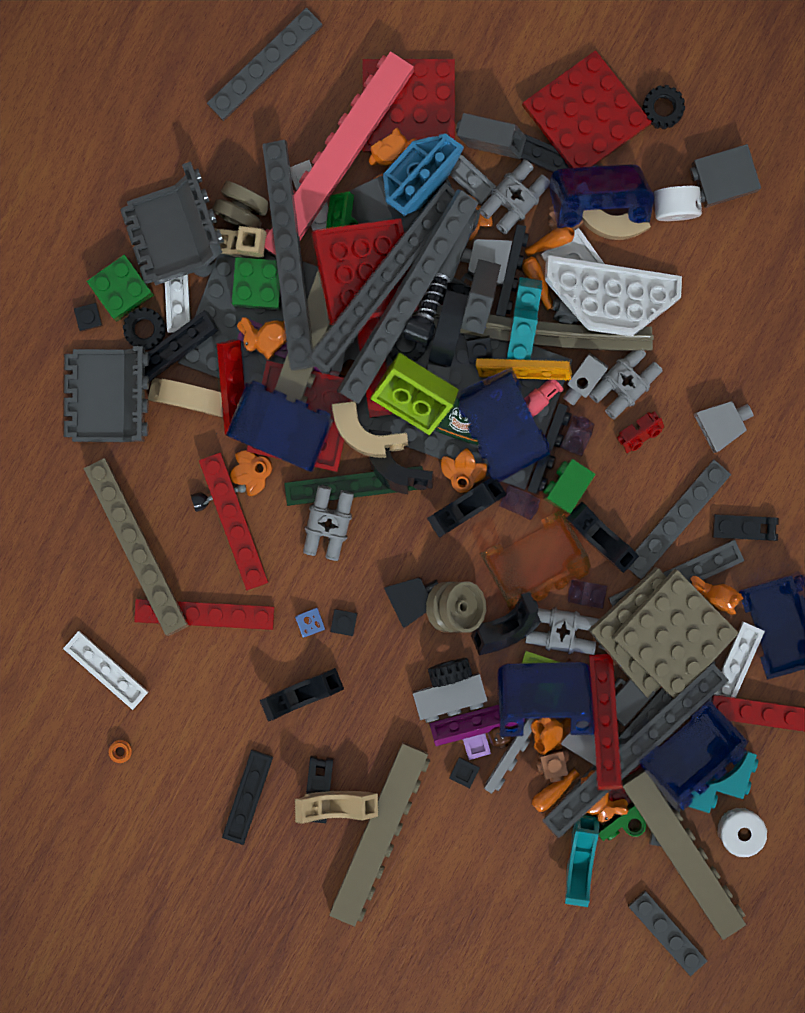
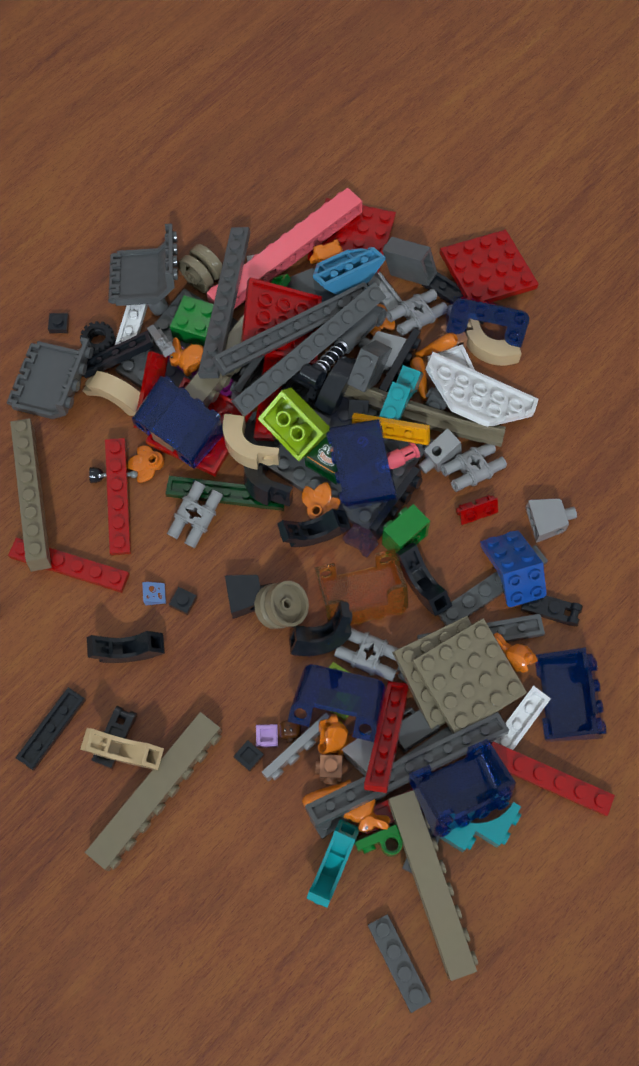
camera: 20 degrees right, 20 degrees down
green brick [87,254,155,322] -> none
dark grey plate [207,7,323,121] -> none
tan arch [214,226,267,258] -> none
light grey brick [413,673,487,723] -> none
black tyre [428,658,472,687] -> none
magenta plate [429,699,525,747] -> none
clear purple bracket [561,416,595,456] -> none
clear purple bracket [568,580,607,609] -> none
black tyre [642,85,685,129] -> none
white piece [654,186,702,221] -> none
dark grey brick [690,144,761,208] -> none
white piece [717,808,767,857] -> none
none -> light grey hinge [147,325,176,357]
none -> blue bracket [480,530,547,607]

